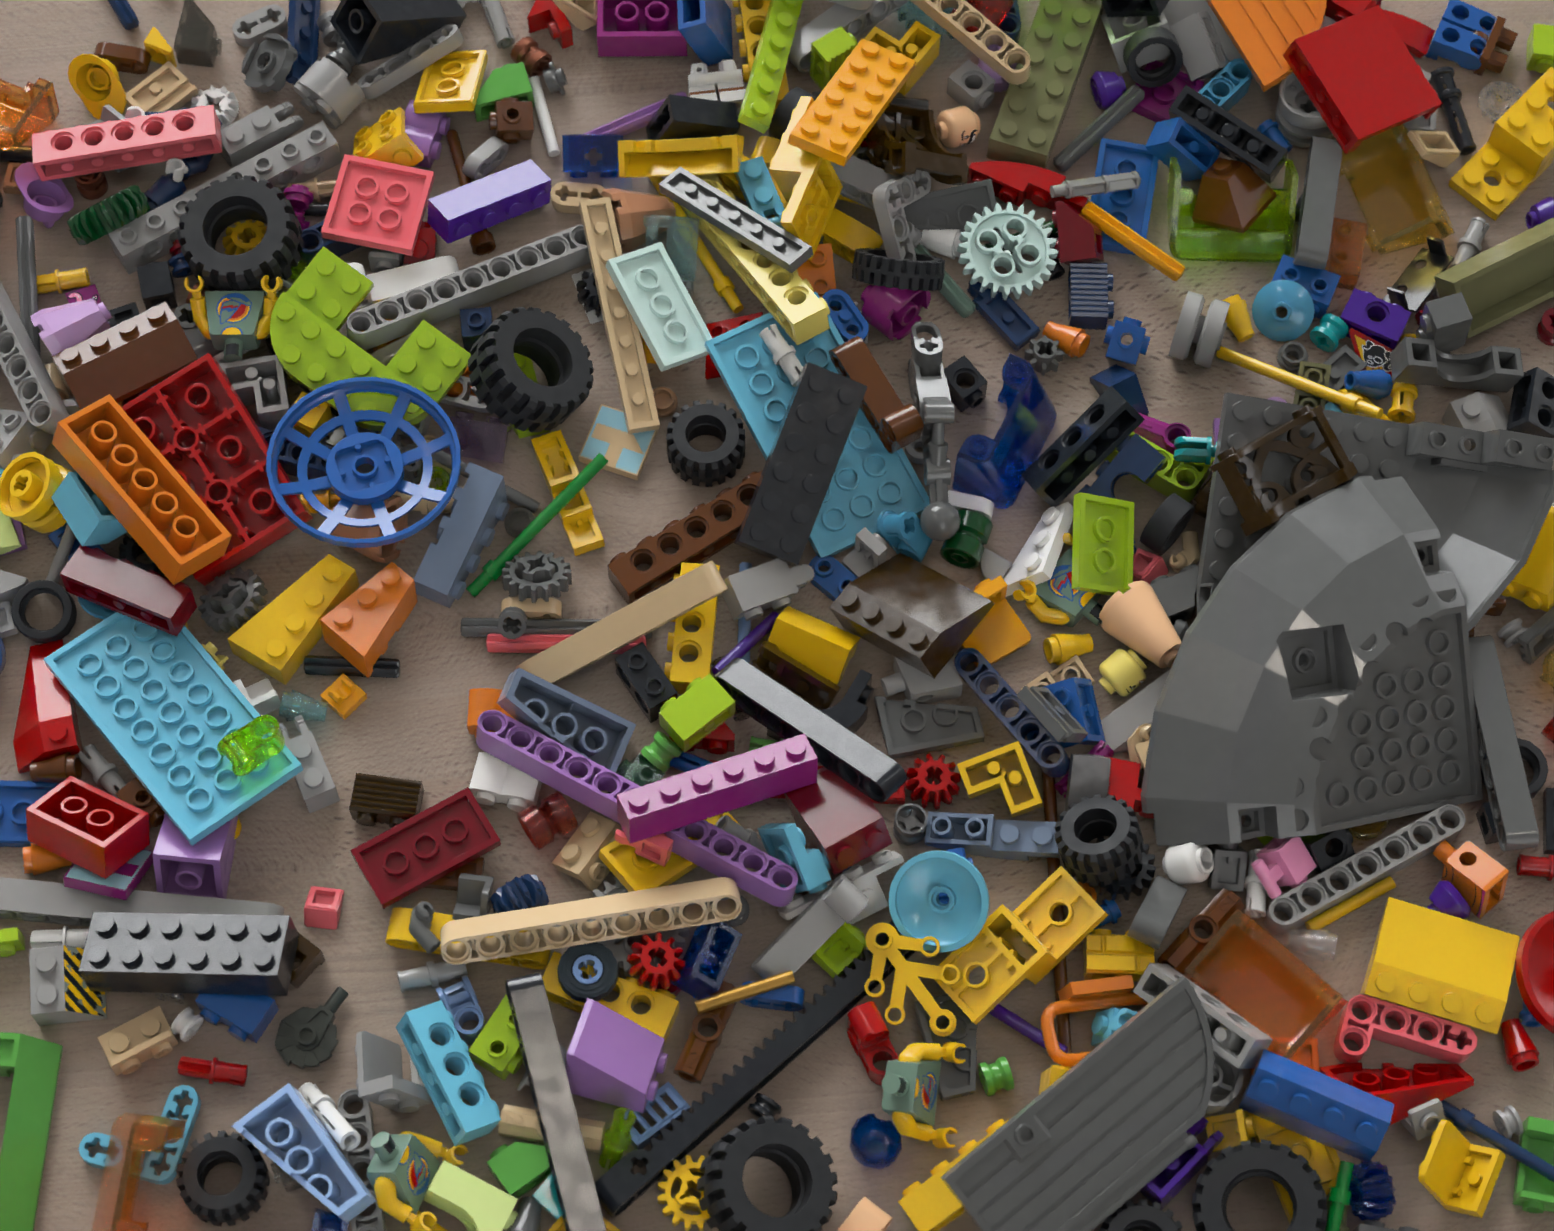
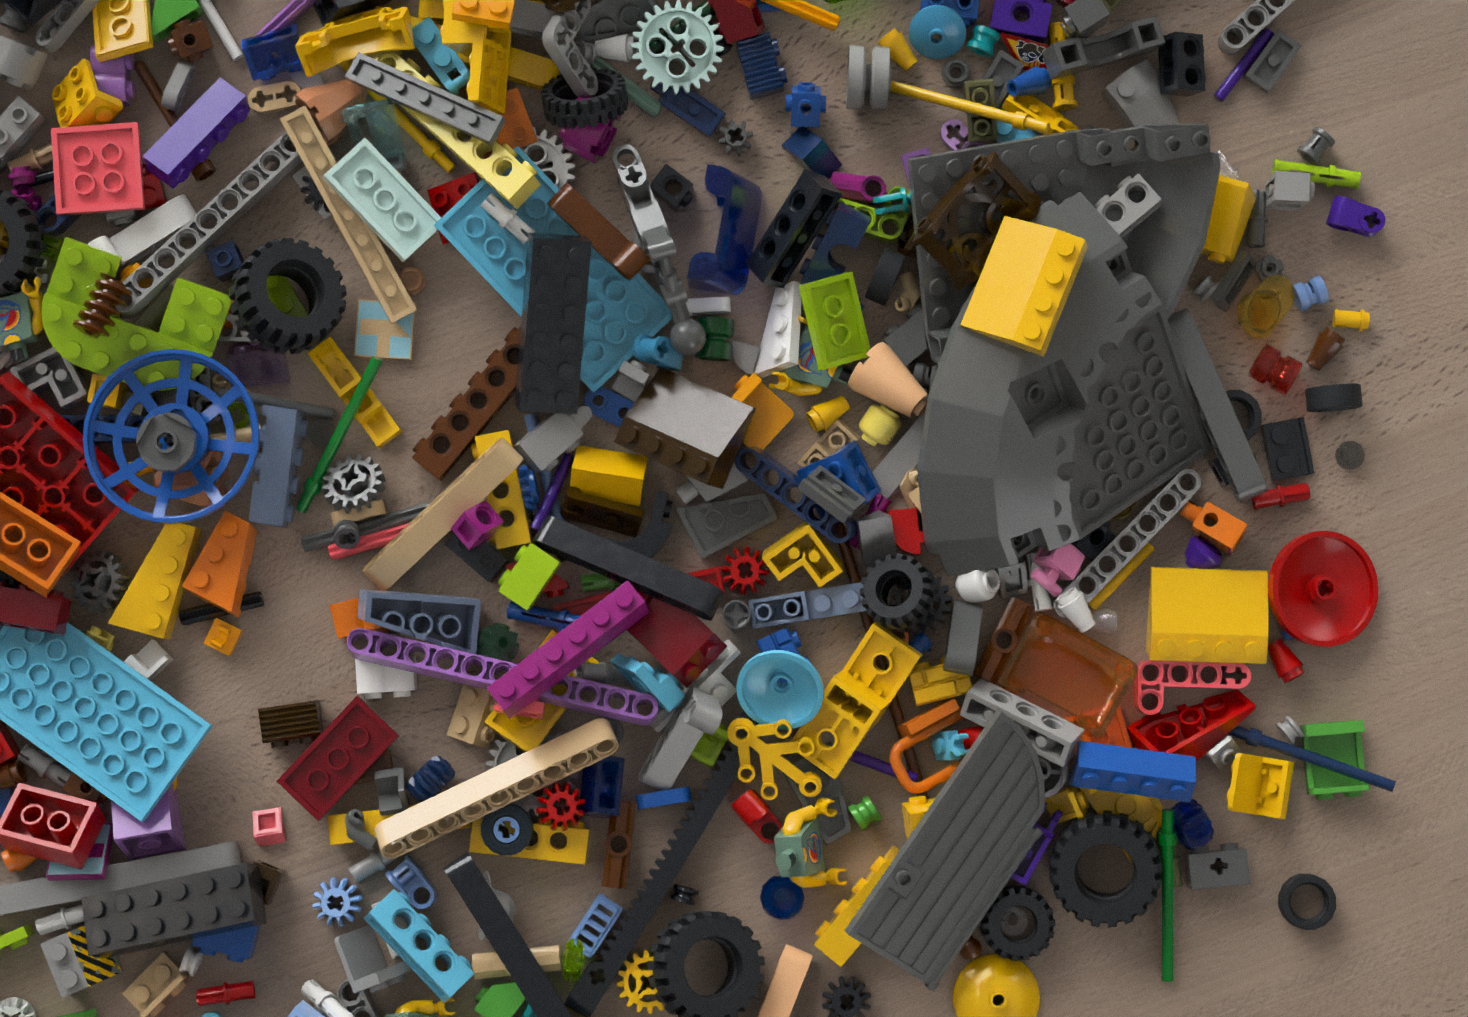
camera: 10 degrees left, 20 degrees up
clear neon green piece [217,715,285,776] -> none
light grey hinge [275,715,340,814] -> none
pearl dark grey piece [275,986,349,1069] -> none
clear light blue cone [278,689,328,722] -> none
lime brick [468,995,523,1081] -> none
clear red wheel [517,790,579,850] -> none
medium lavender slope [566,998,668,1113] -> none
bright green wheel [641,731,683,772] -> none
black tyre [666,399,745,487] -> none
pearl gold bar [694,970,795,1014] -> none
blue plate [822,289,869,343] -> none
orange cone [1042,321,1091,358] -> none
coral slope [1133,548,1169,584] -> none
none -> reddish brown piece [73,273,132,339]
none -> dark grey plate [136,412,197,472]
none -> light blue gear [312,877,362,927]
none -> magenta brick [450,500,504,550]
none -> blue gear [518,464,540,511]
none -> yellow slope [960,216,1088,357]
none -> white cone [1056,587,1095,632]
none -> light grey brick [1094,173,1162,238]

